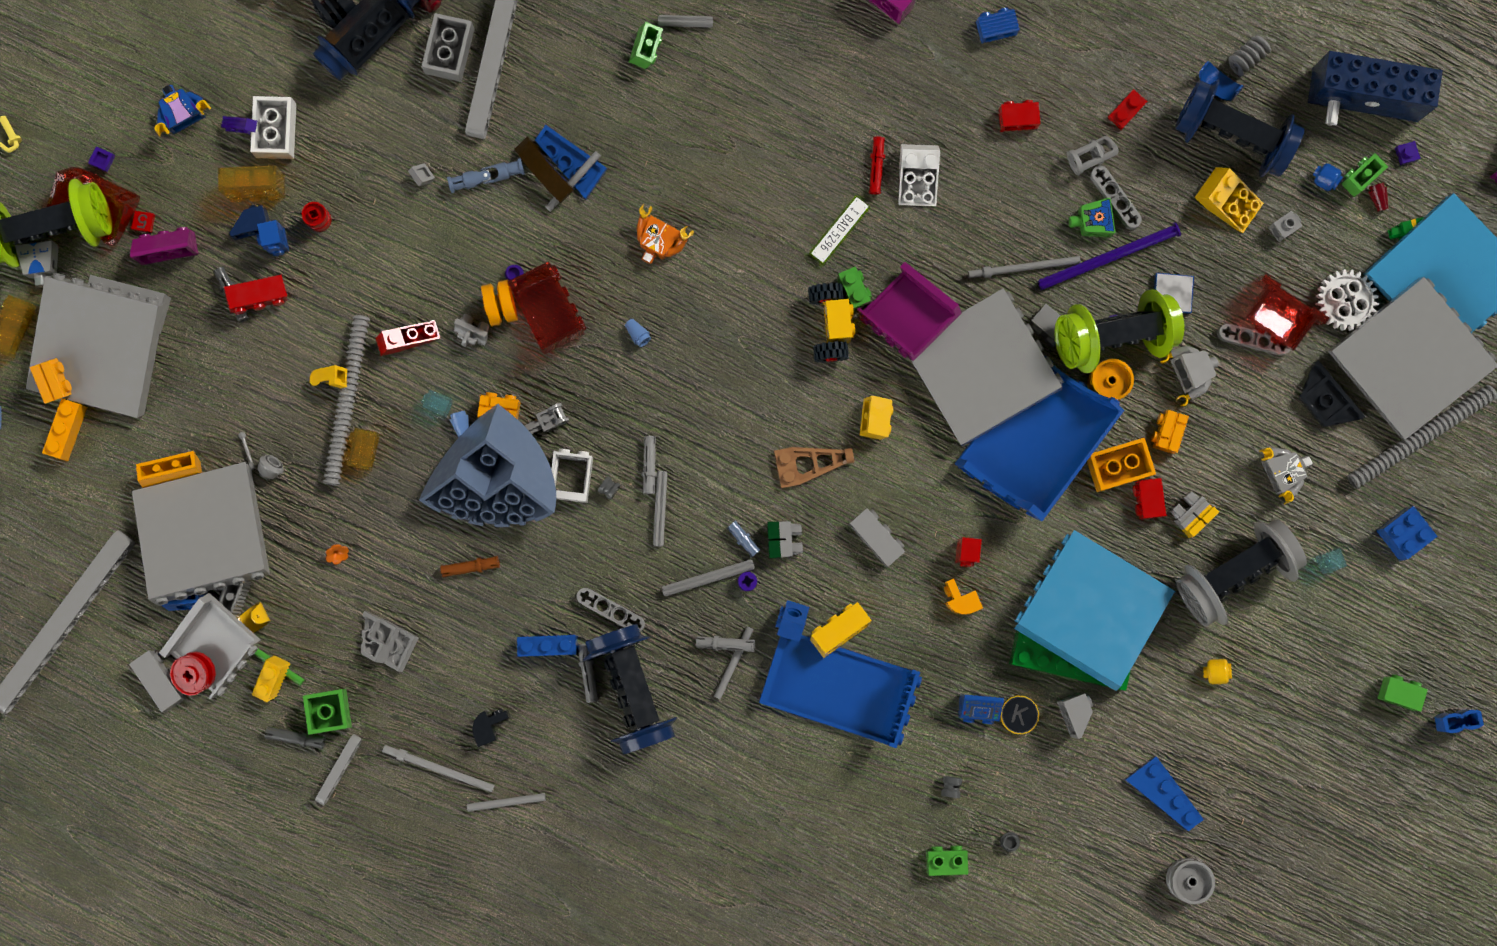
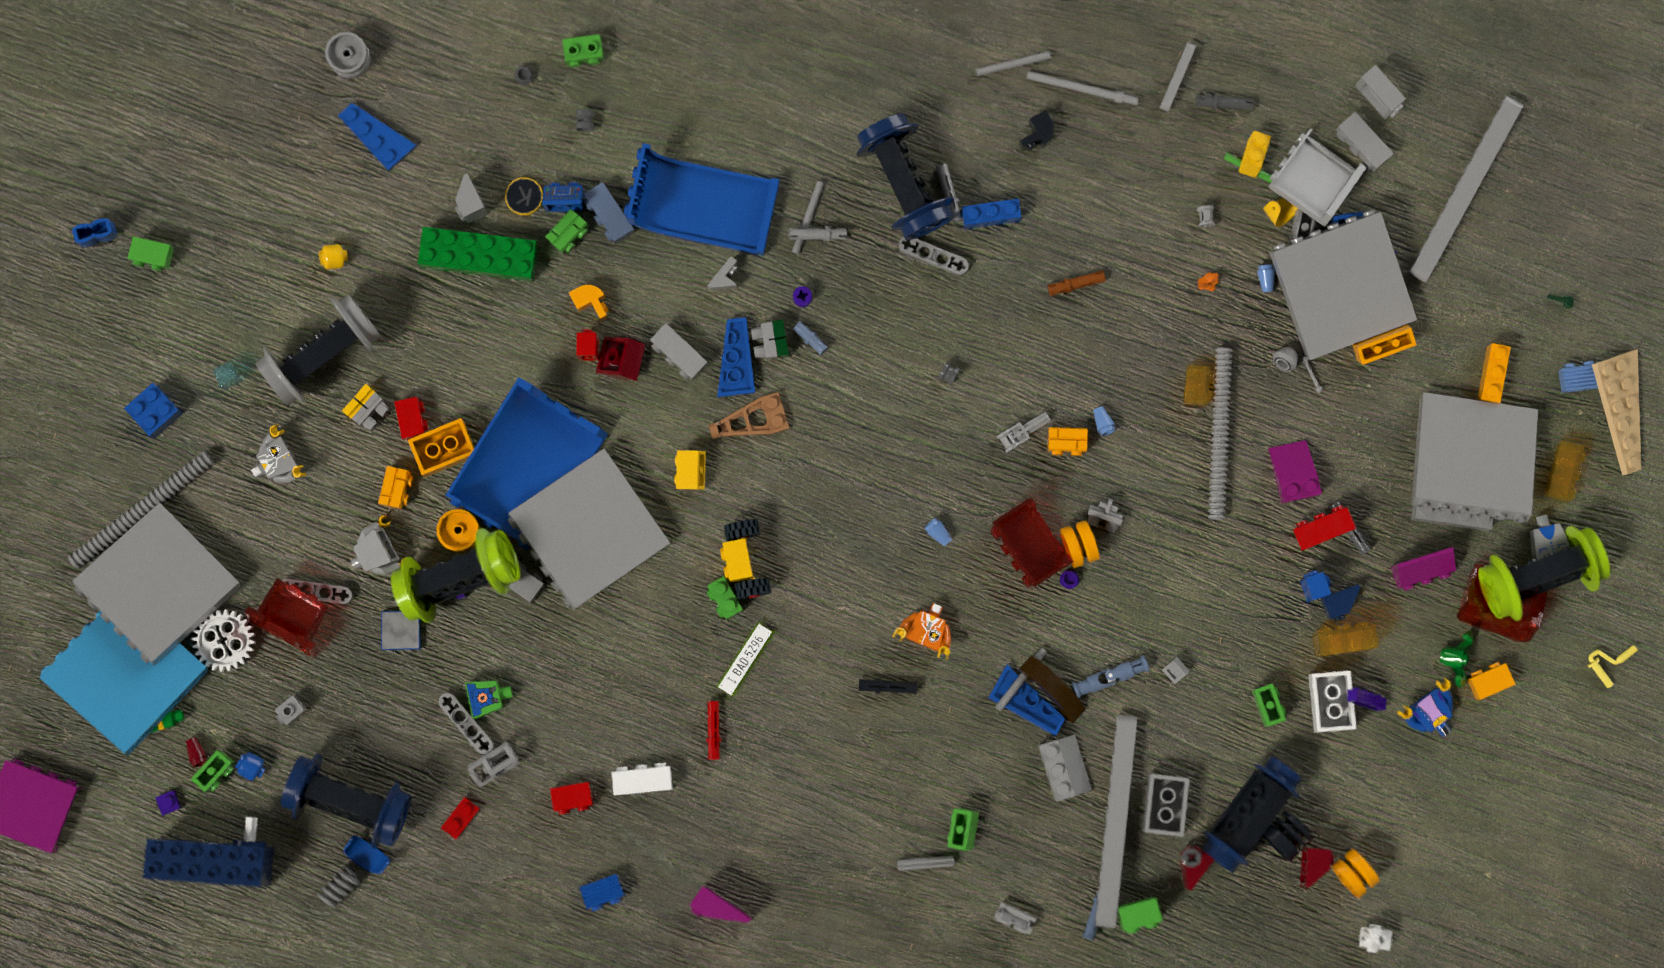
camera: 175 degrees left, 0 degrees up
light orange brick [29,358,72,404] -> none
dark purple plate [88,146,115,172] -> none
red tile [131,211,155,233] -> none
red wheel [170,651,216,696] -> none
red wheel [301,202,332,232] -> none
bright green brick [303,689,352,735] -> none
yellow leg [309,365,347,389] -> none
light grey slope [361,611,419,672] -> none
slope [375,320,440,356] -> none
sand blue brick [419,404,556,527] -> none
clear light blue brick [422,390,454,418] -> none
white window [551,449,593,503] -> none
light grey pin [642,436,657,494] -> none
light grey axle [653,471,667,547] -> none
light grey axle [662,560,754,596] -> none
blue brick [775,600,809,642] -> none
yellow brick [810,602,872,658] -> none
magenta panel [857,262,962,361] -> none
white slope [899,144,940,206] -> none
light grey bar [968,256,1081,278] -> none
dark azure brick [1014,530,1175,691] -> none
dark purple axle [1038,222,1181,290] -> none
yellow slope [1195,167,1264,233] -> none
black wing [1299,360,1365,427] -> none
none -> bright green brick [545,209,589,254]
none -> sand blue brick [583,182,635,245]
none -> dark red slope [596,336,646,381]
none -> white brick [612,763,673,795]
none -> light grey slope [707,256,738,291]
none -> blue wing [717,317,755,398]
none -> black pin [859,678,917,694]
none -> light grey slope [1038,735,1092,802]
none -> light grey bush [1197,205,1216,228]
none -> bright green brick [1252,683,1287,727]
none -> medium blue cone [1257,264,1276,292]
none -> magenta slope [1268,440,1322,504]
none -> light grey window [1355,65,1406,119]
none -> green piece [1440,631,1474,688]
none -> light orange brick [1467,662,1516,700]

